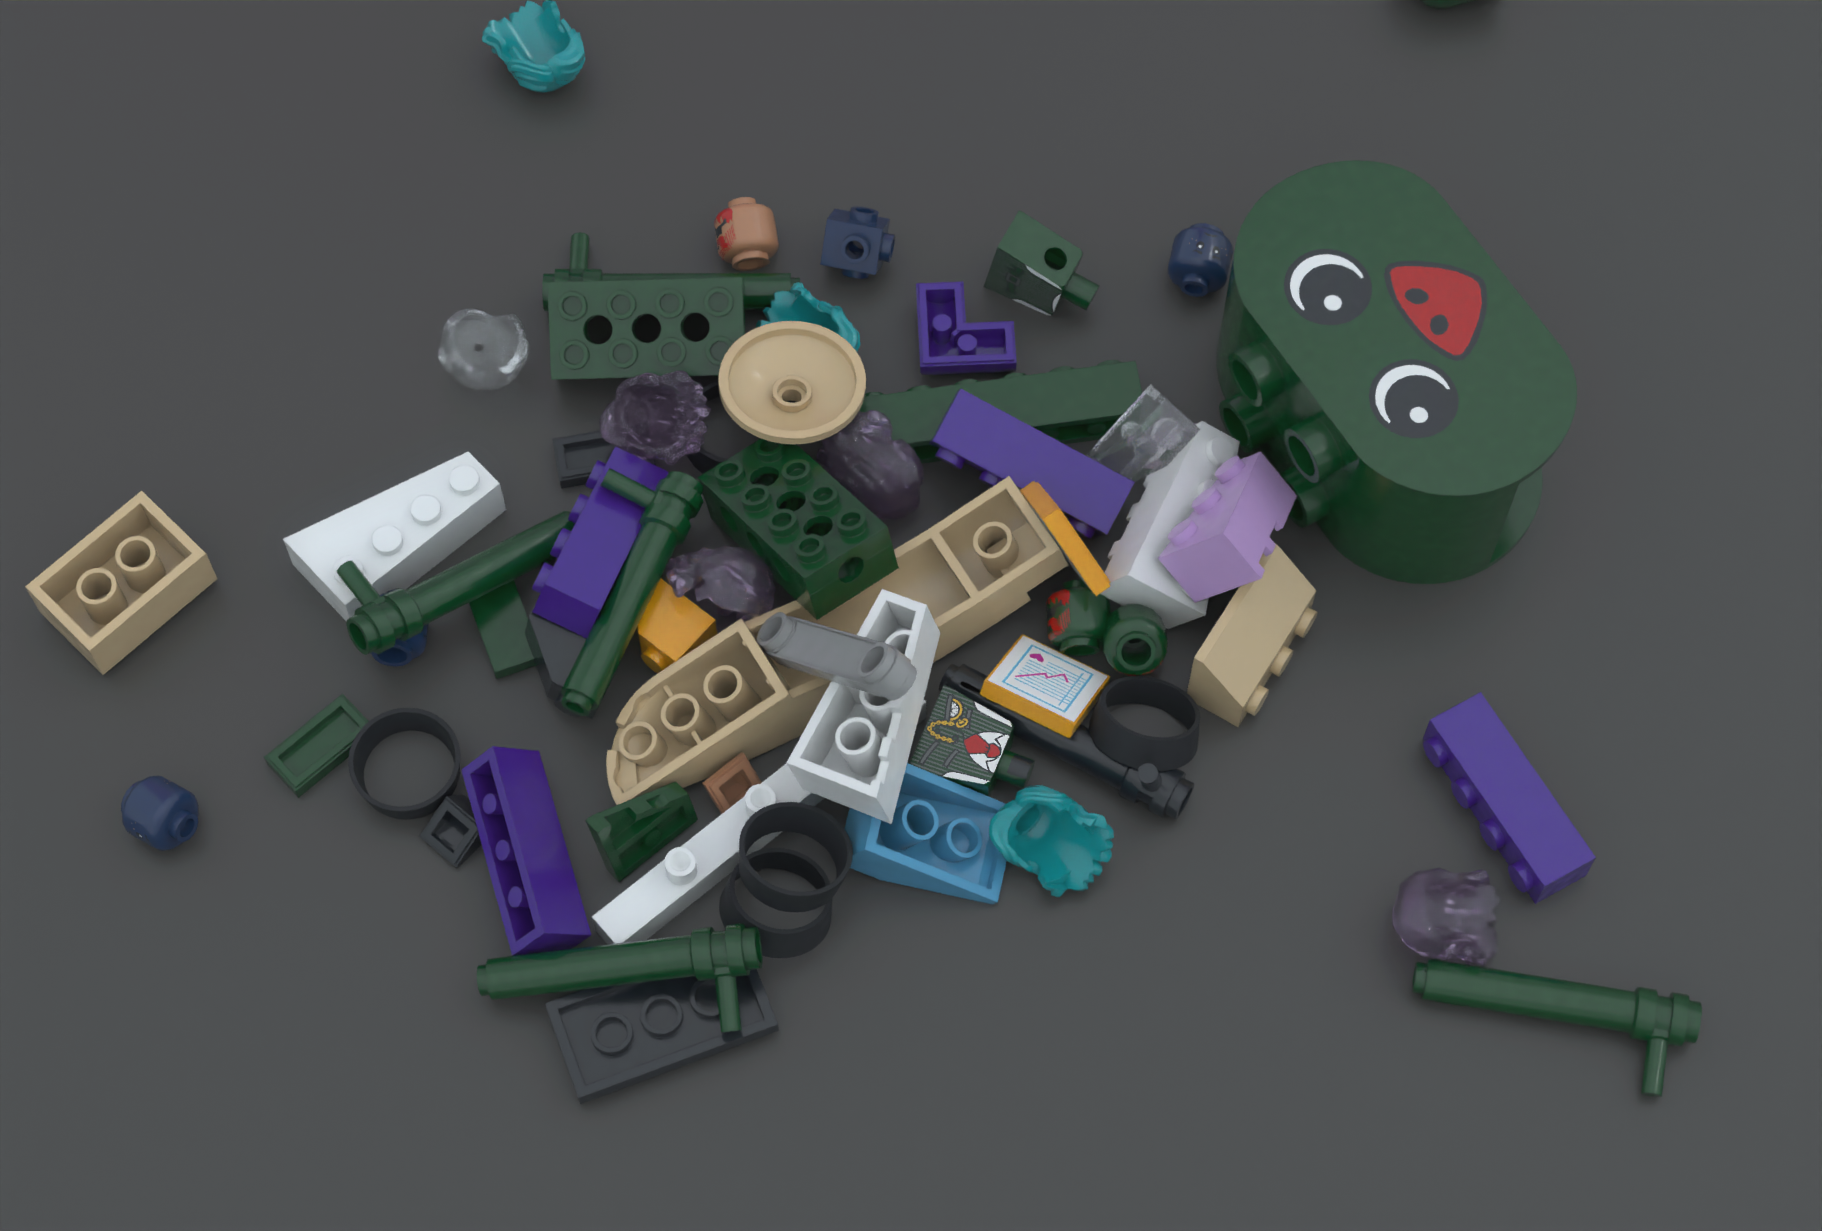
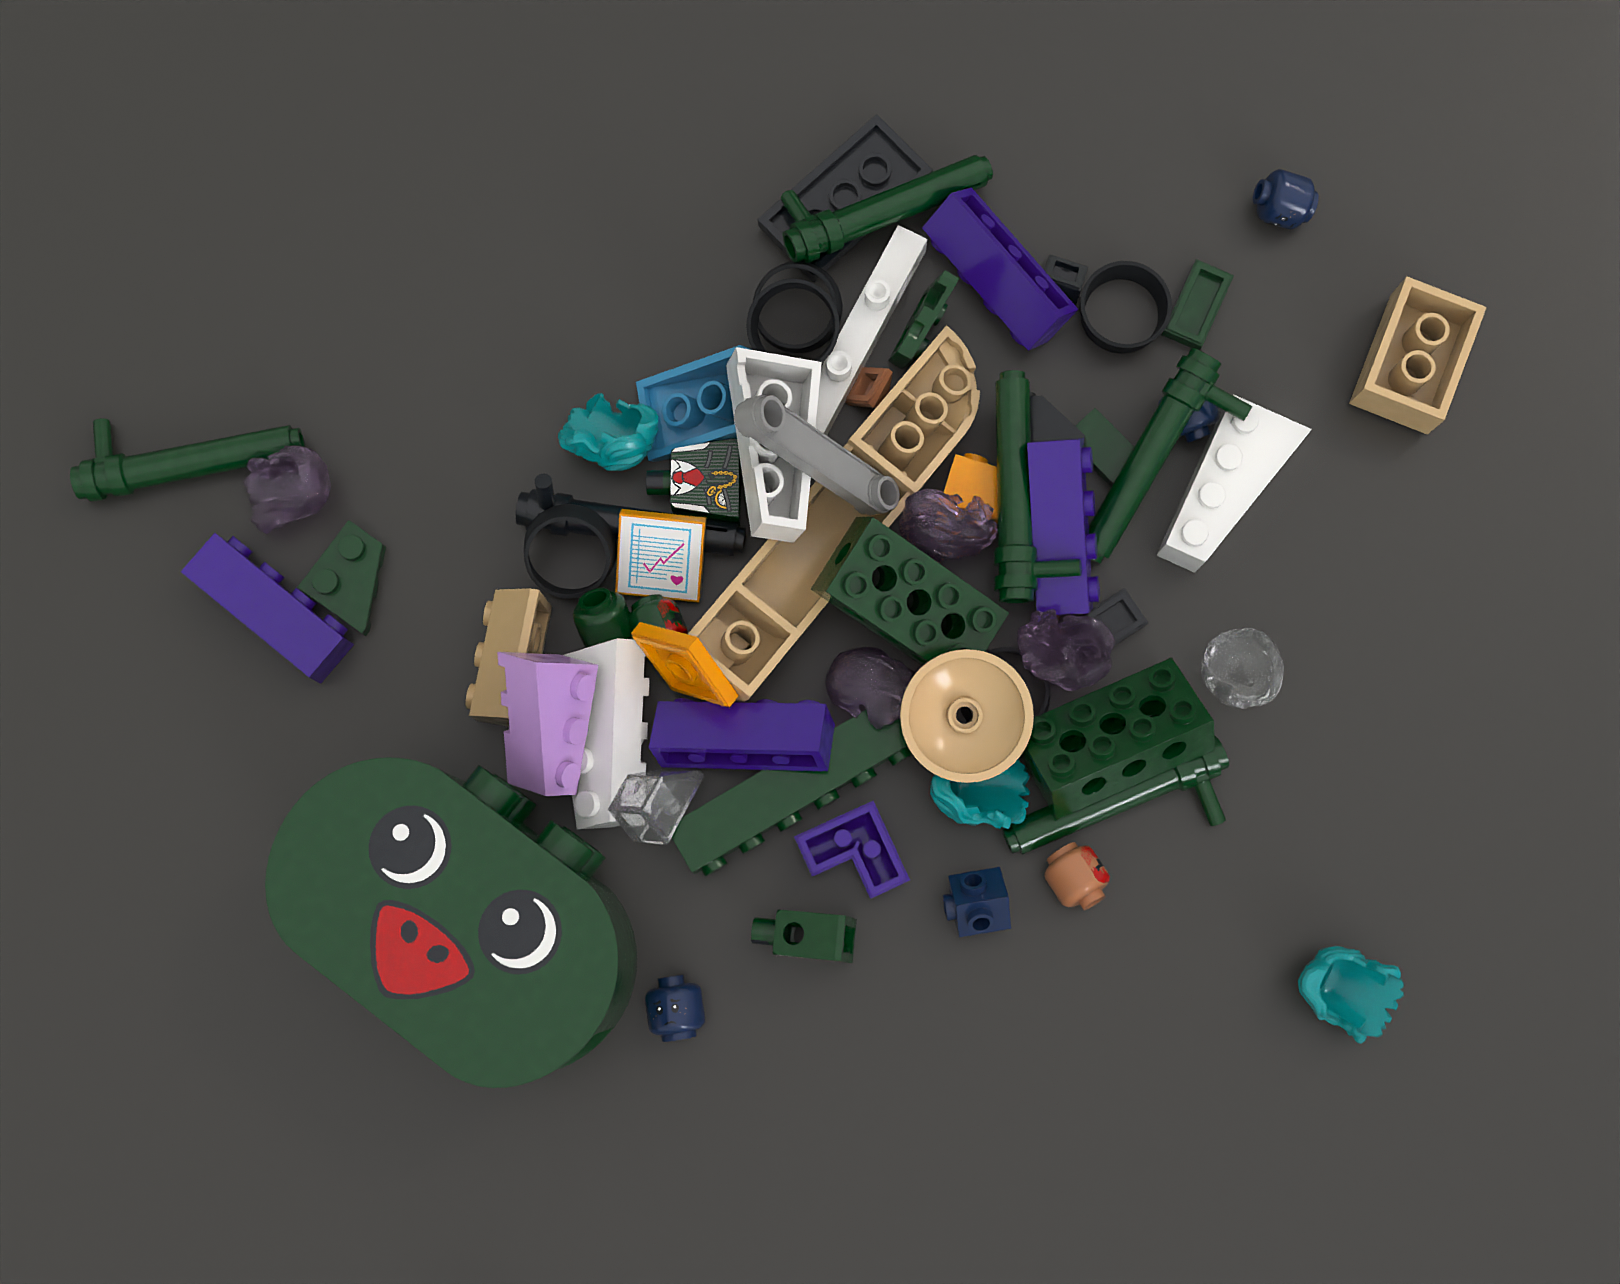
camera: 160 degrees right, 15 degrees up
none -> dark green wing [297,520,386,636]

